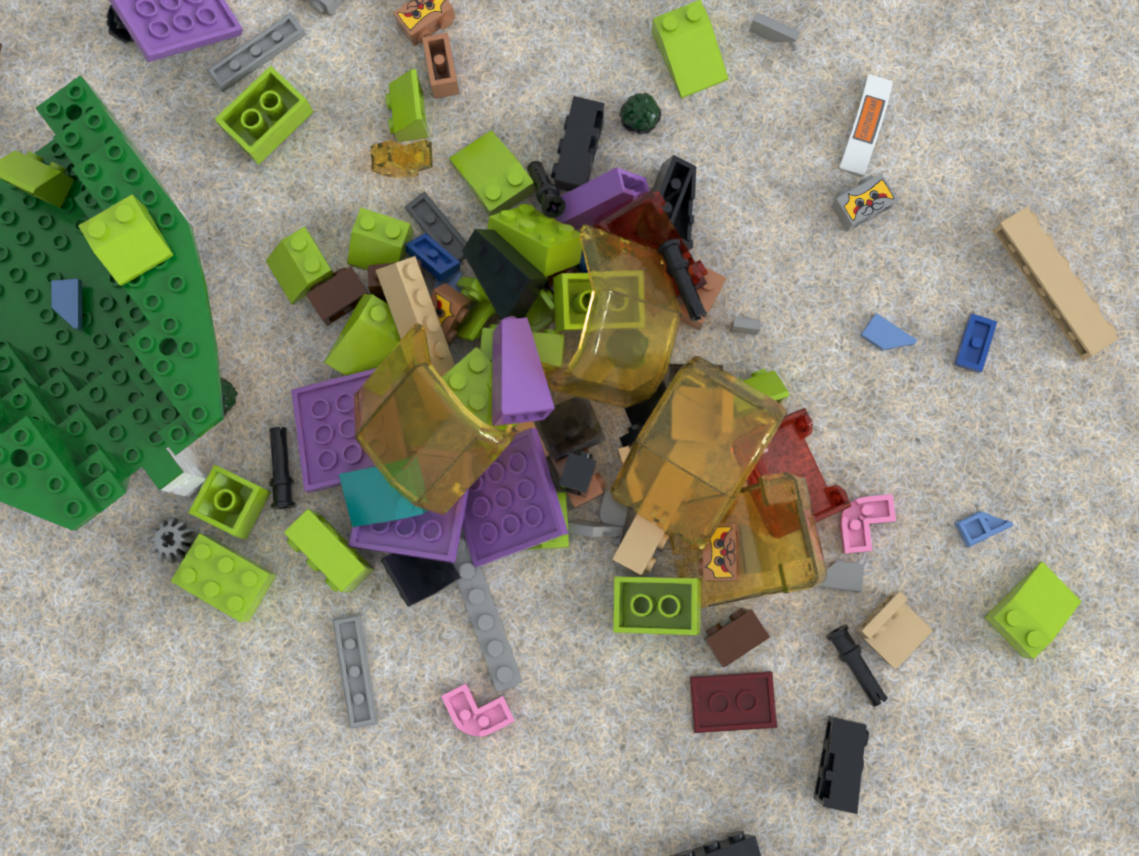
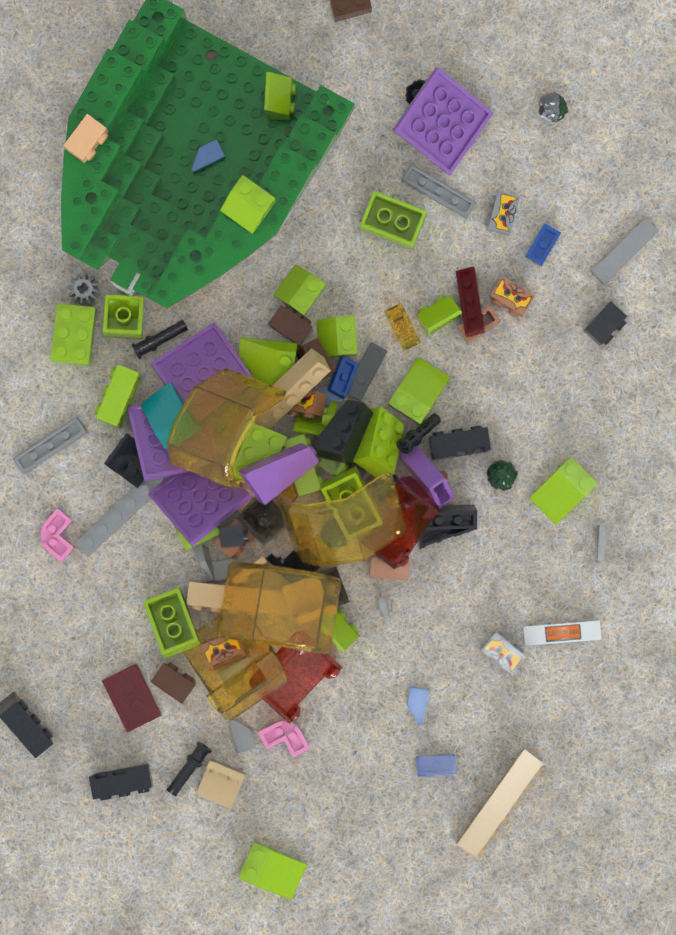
camera: 65 degrees right, 5 degrees up
black pin [657,239,707,322] -> none
medium blue tile [954,511,1014,547] -> none
none -> dark red tile [456,266,485,337]

